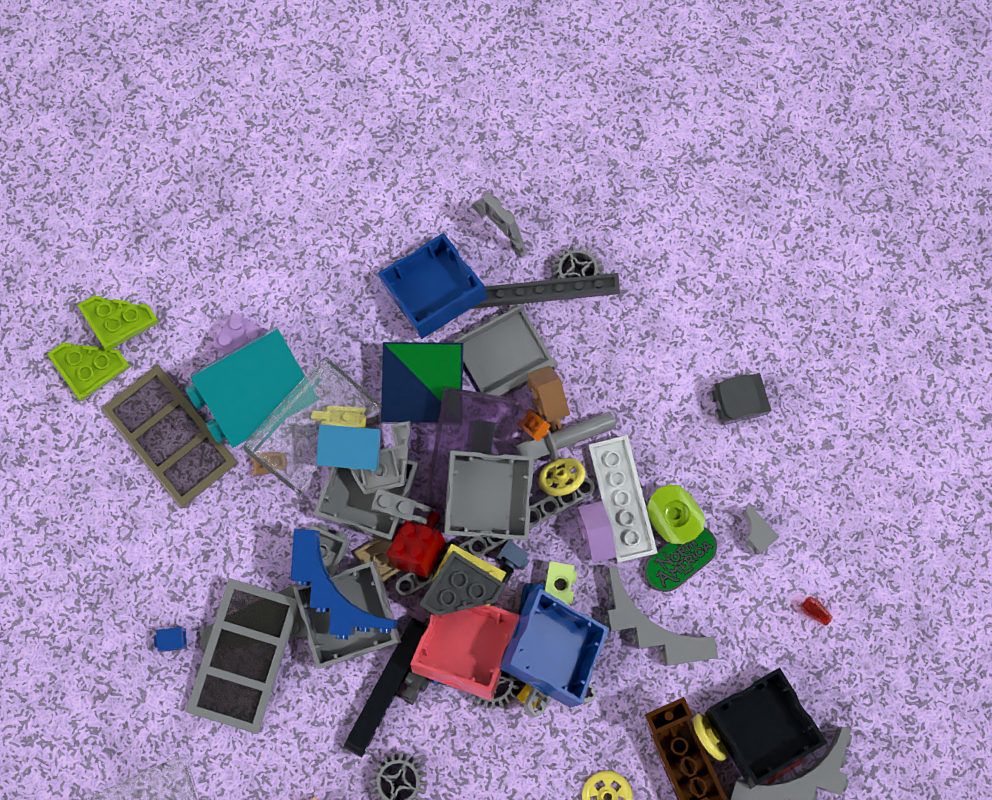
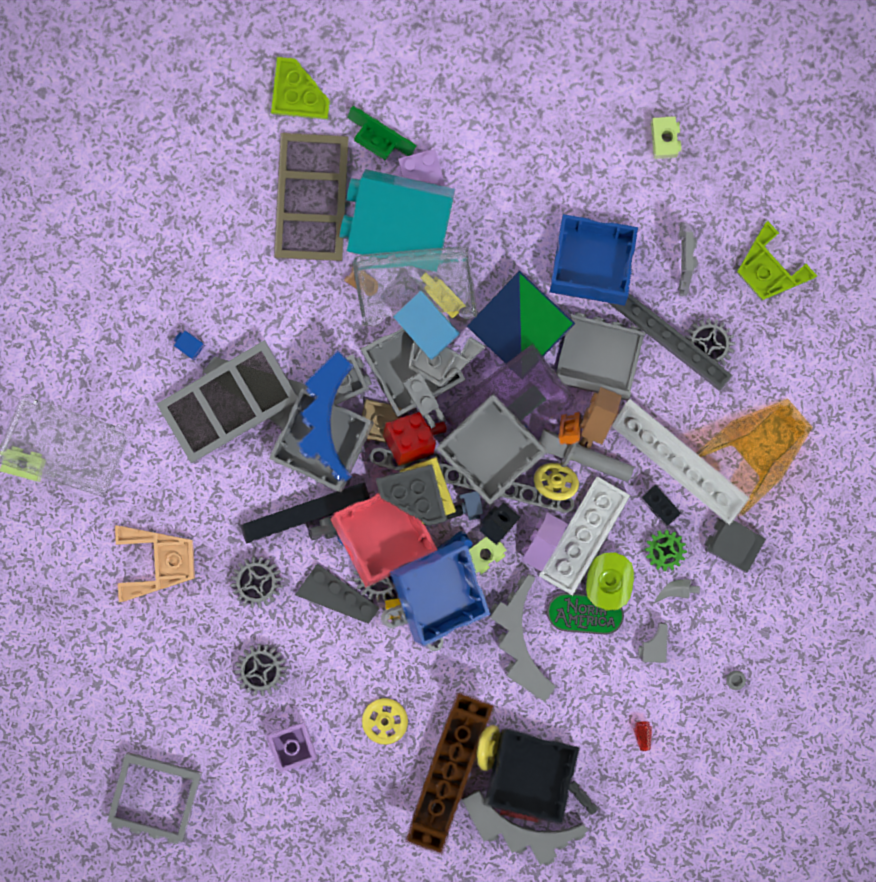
camera: 40 degrees right, 10 degrees up
lime plate [77,295,159,352] -> none
none -> dark grey wing [295,564,380,624]
none -> green bracket [347,106,417,161]
none -> black brick [479,502,520,546]
none -> dark grey axle [569,781,598,815]
none -> white plate [612,399,750,525]
none -> black brick [640,485,682,527]
none -> bright green gear [644,530,687,571]
none -> yellowish green brick [651,116,681,159]
none -> light grey bar [654,579,700,604]
none -> clear yellow windscreen [695,399,813,516]
none -> light grey plate [726,671,746,690]
none -> lime wing [736,221,817,301]

